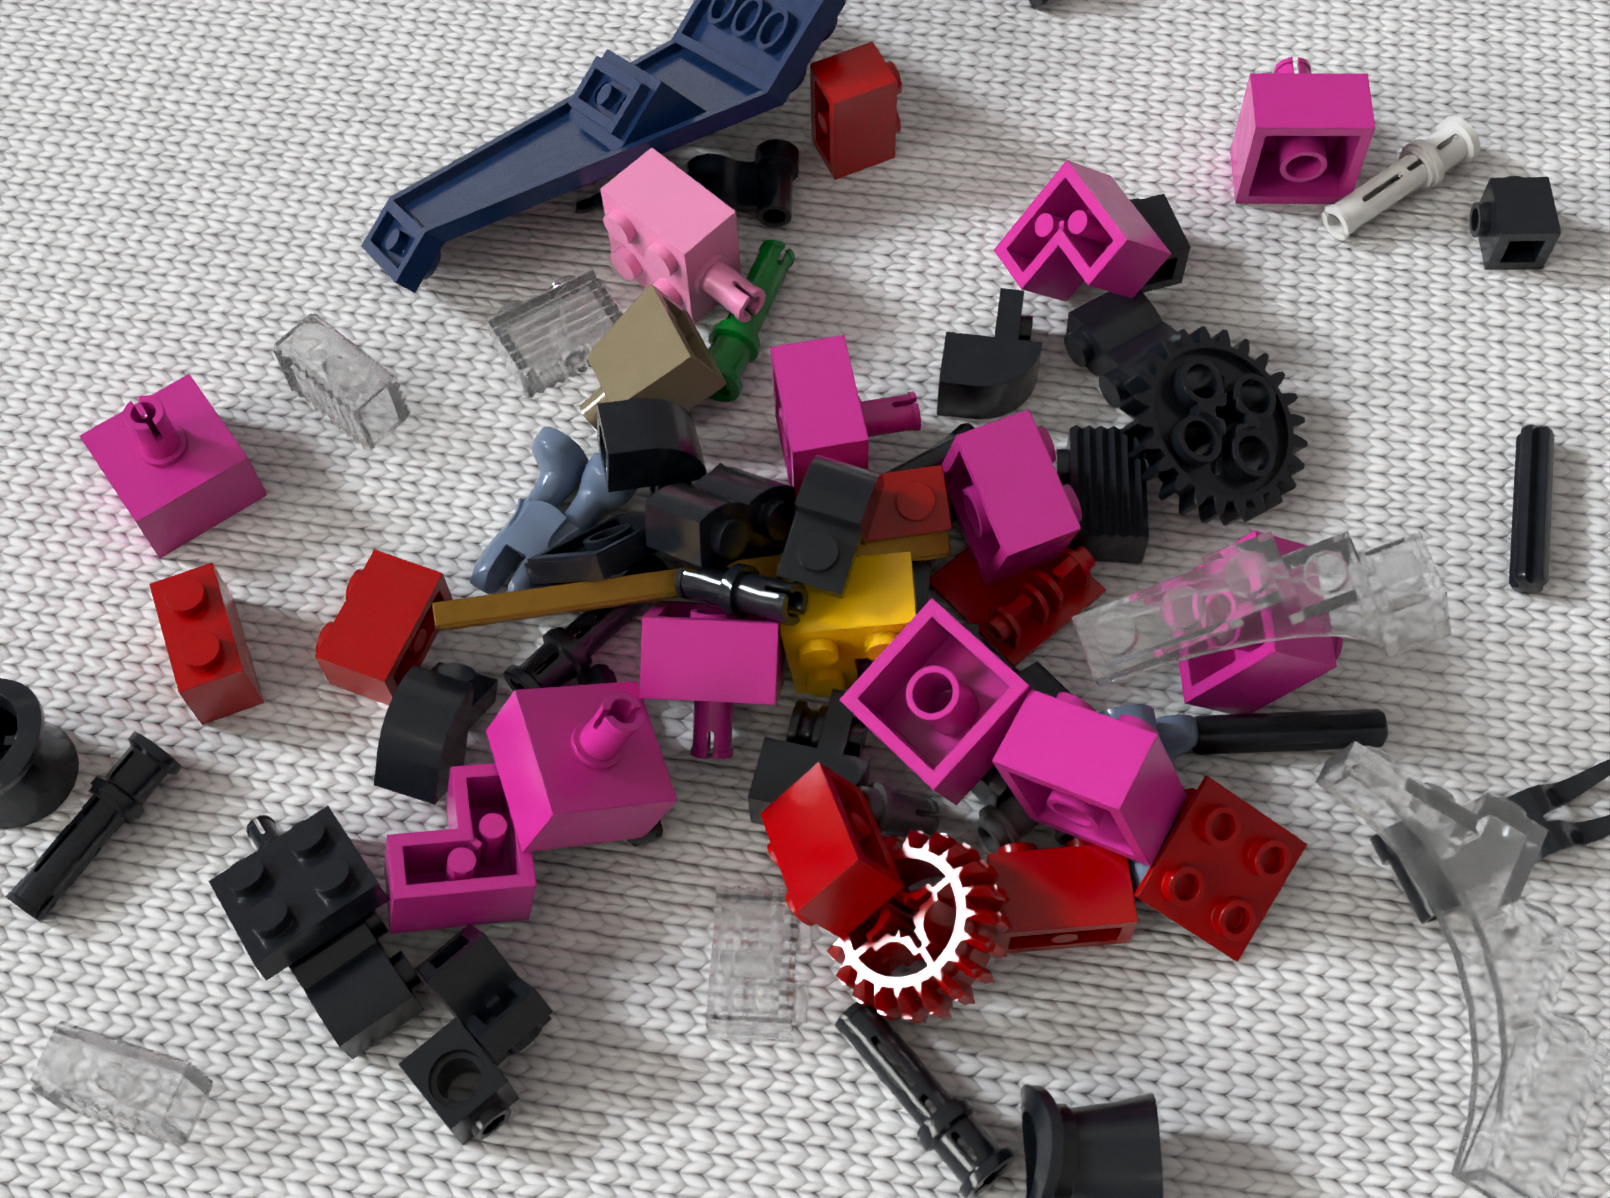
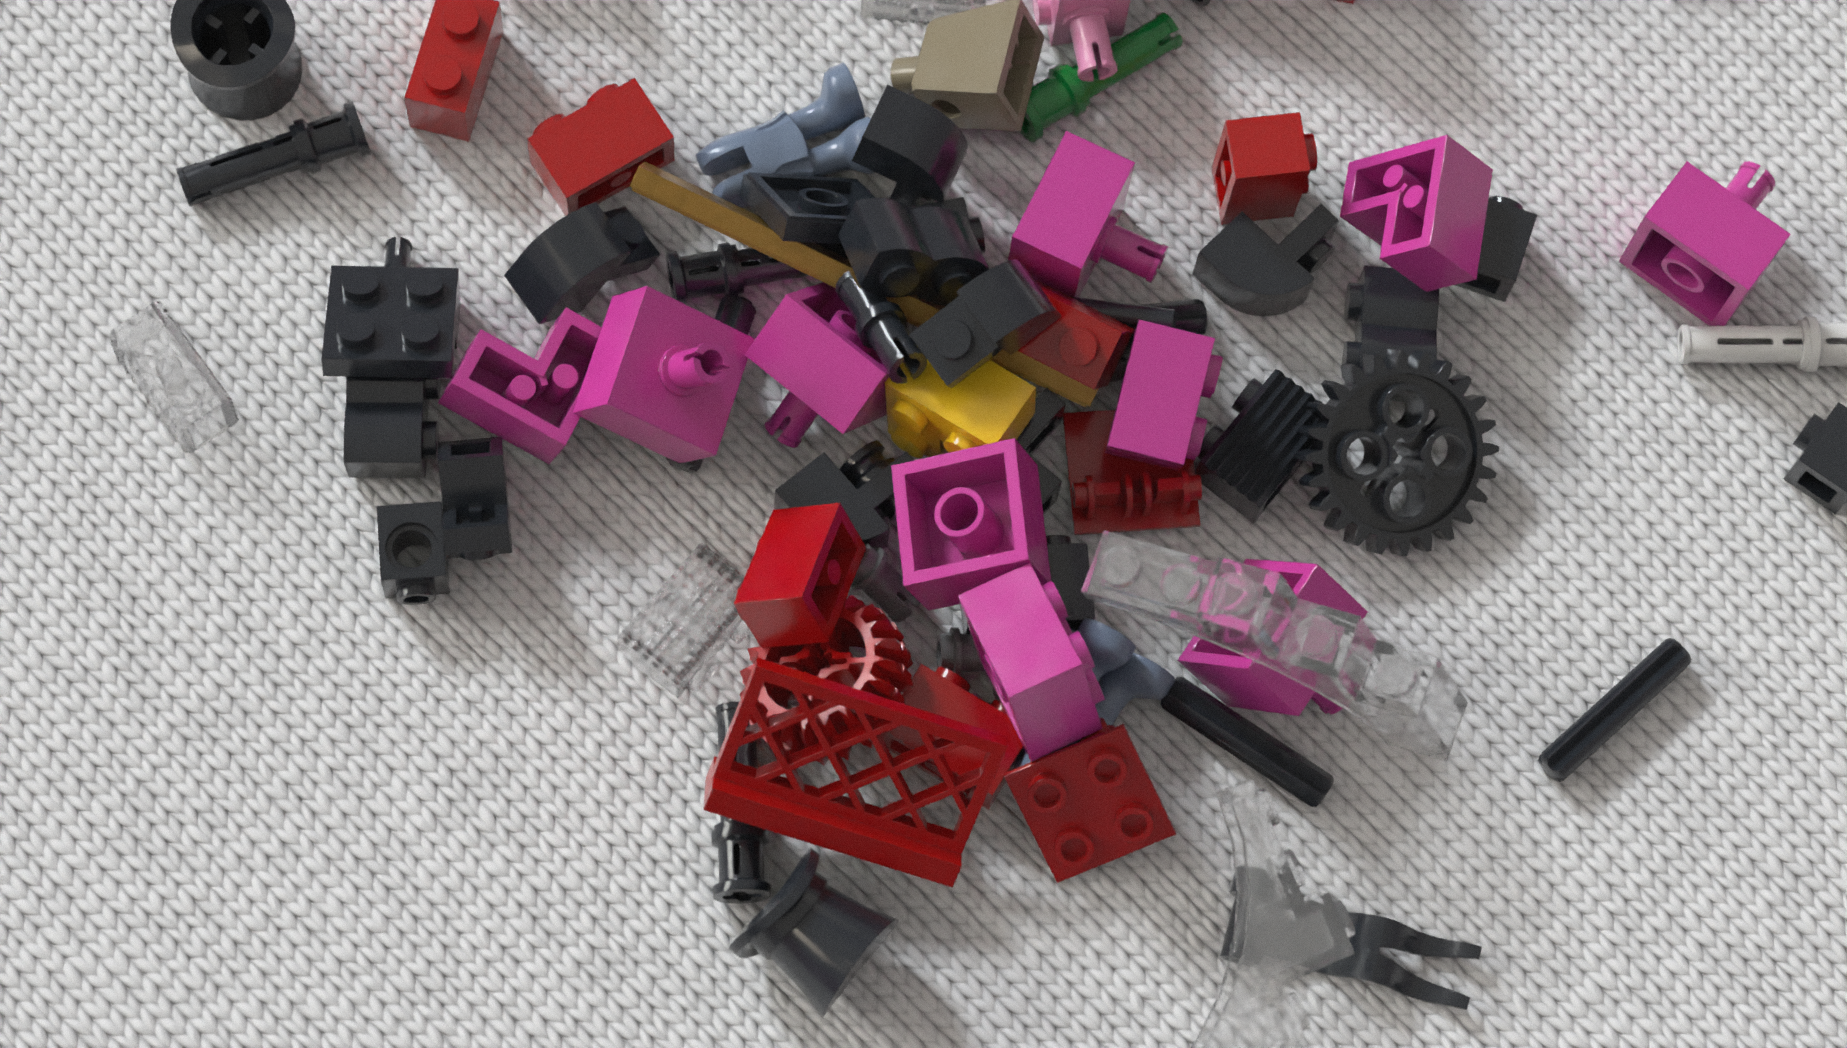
camera: 25 degrees right, 10 degrees up
none -> red fence [703,657,1008,888]
none -> red brick [1211,112,1317,225]

